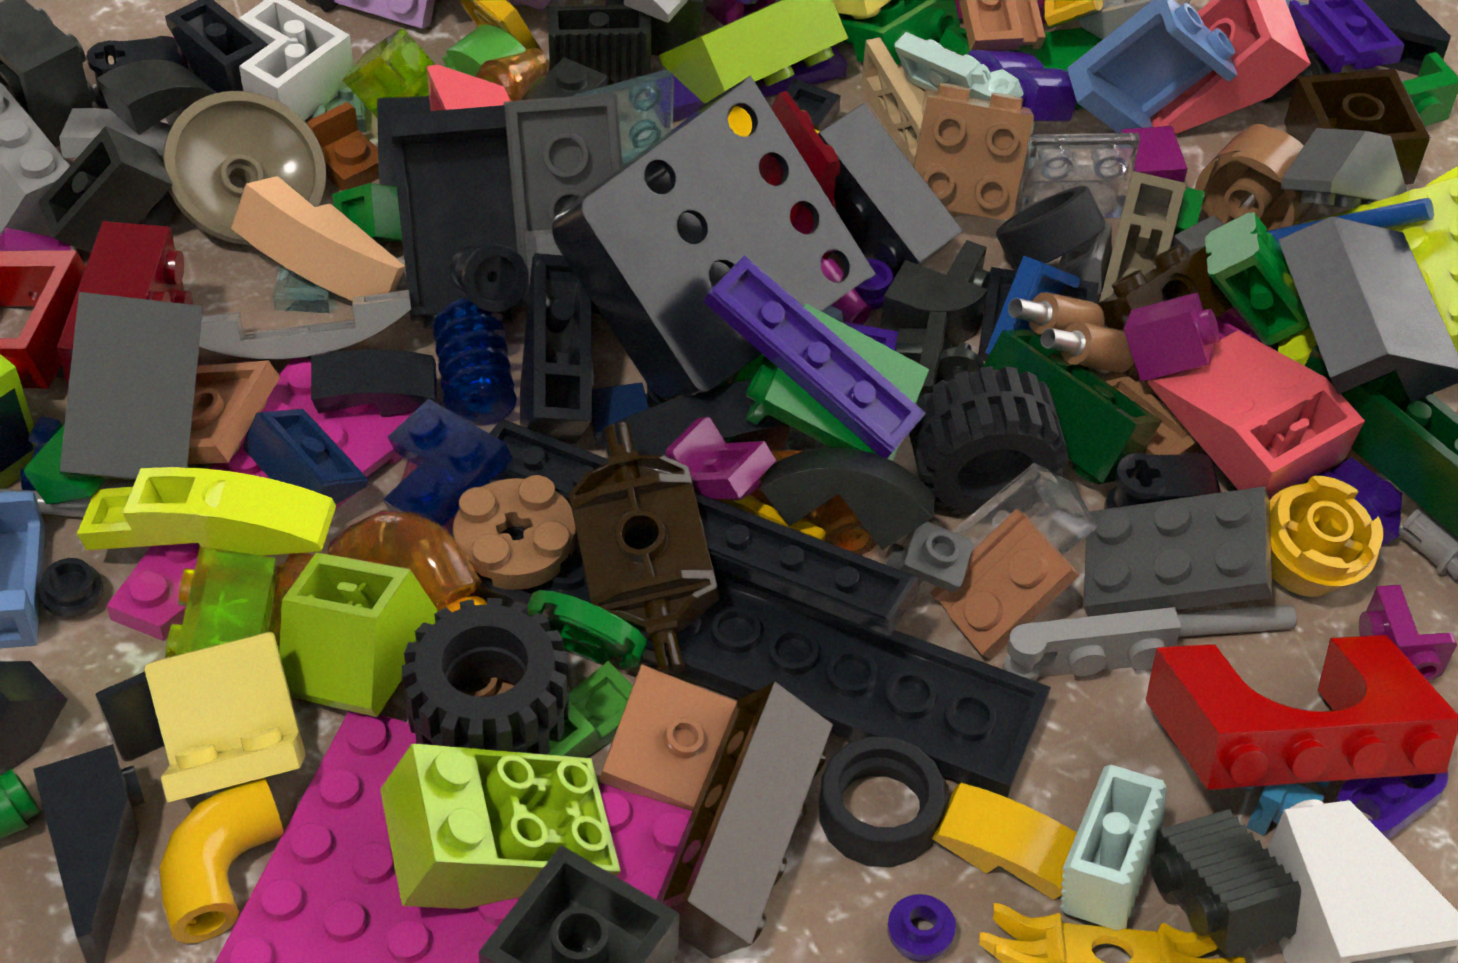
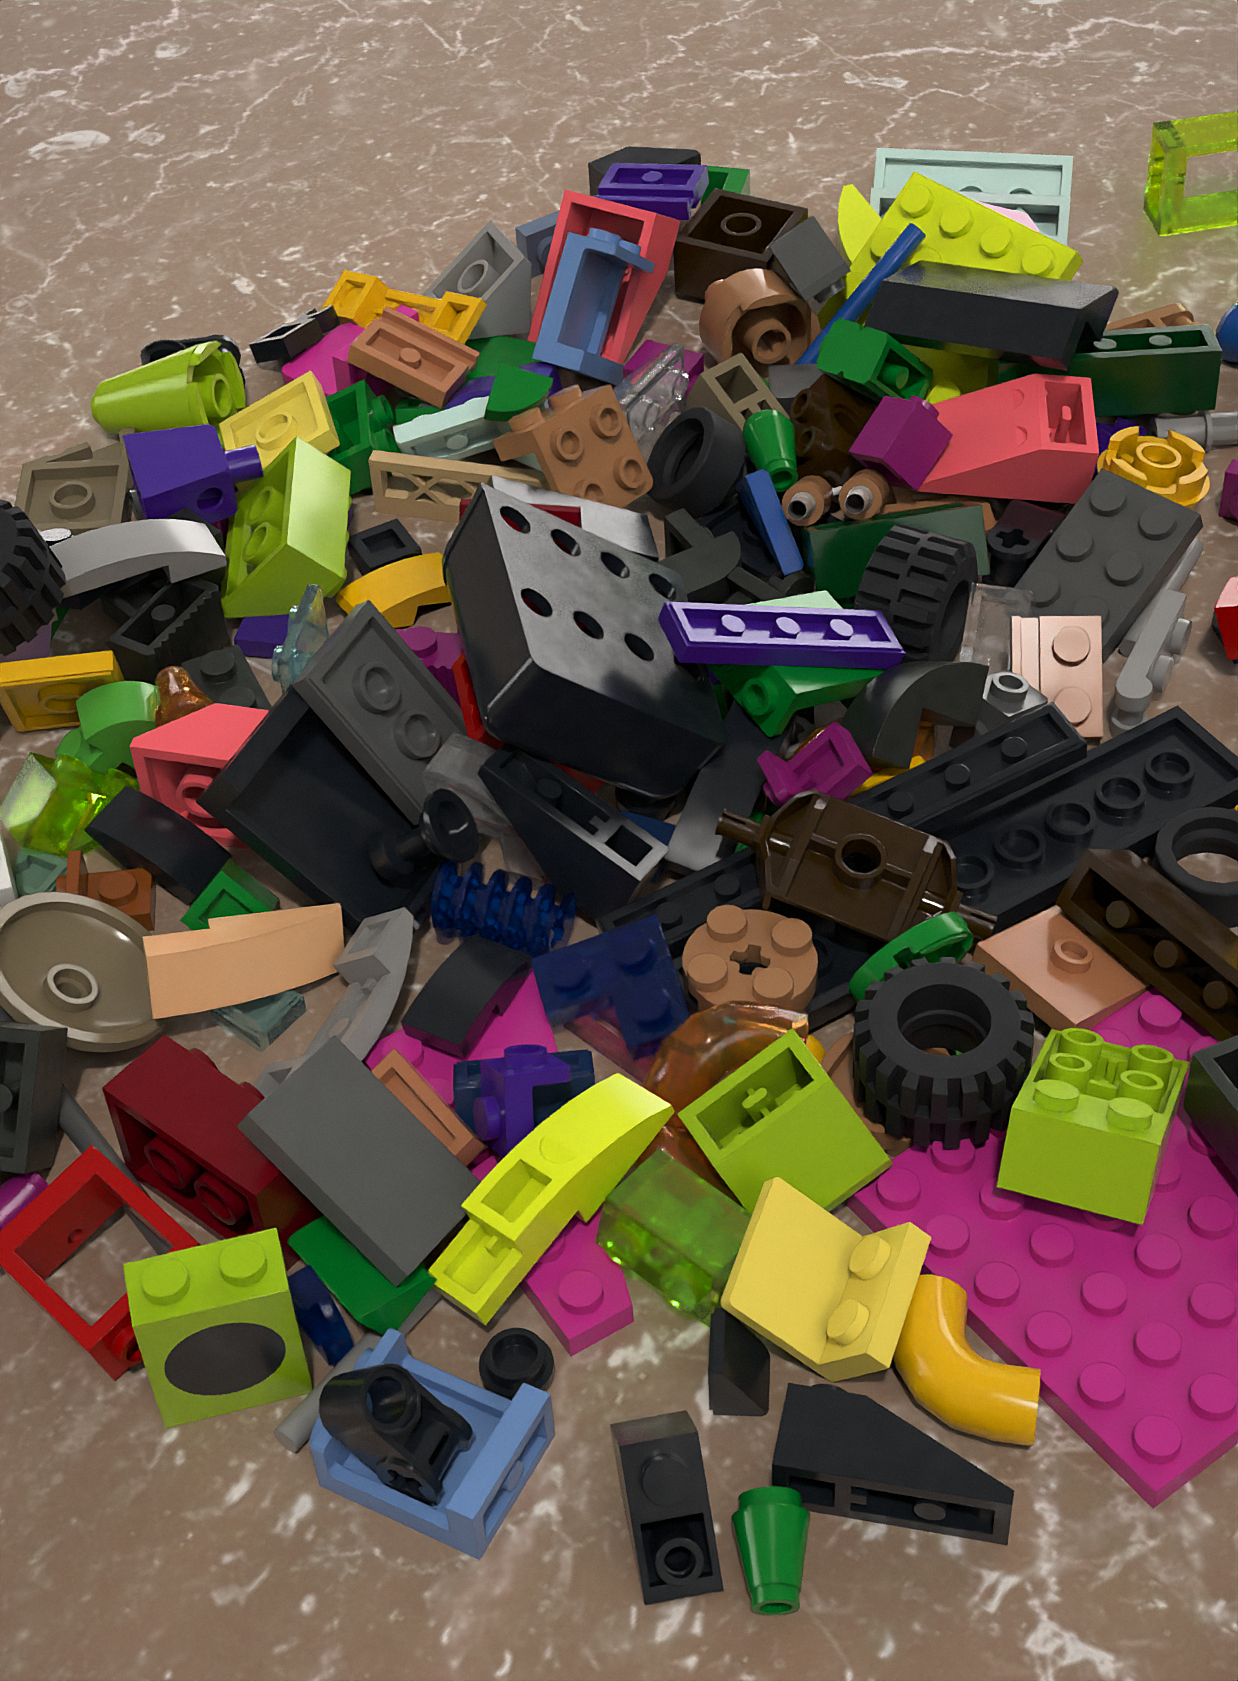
camera: 50 degrees left, 5 degrees down
none -> dark purple bracket [473,1044,571,1158]
none -> green tile [484,363,554,422]
none -> green cone [742,410,798,492]

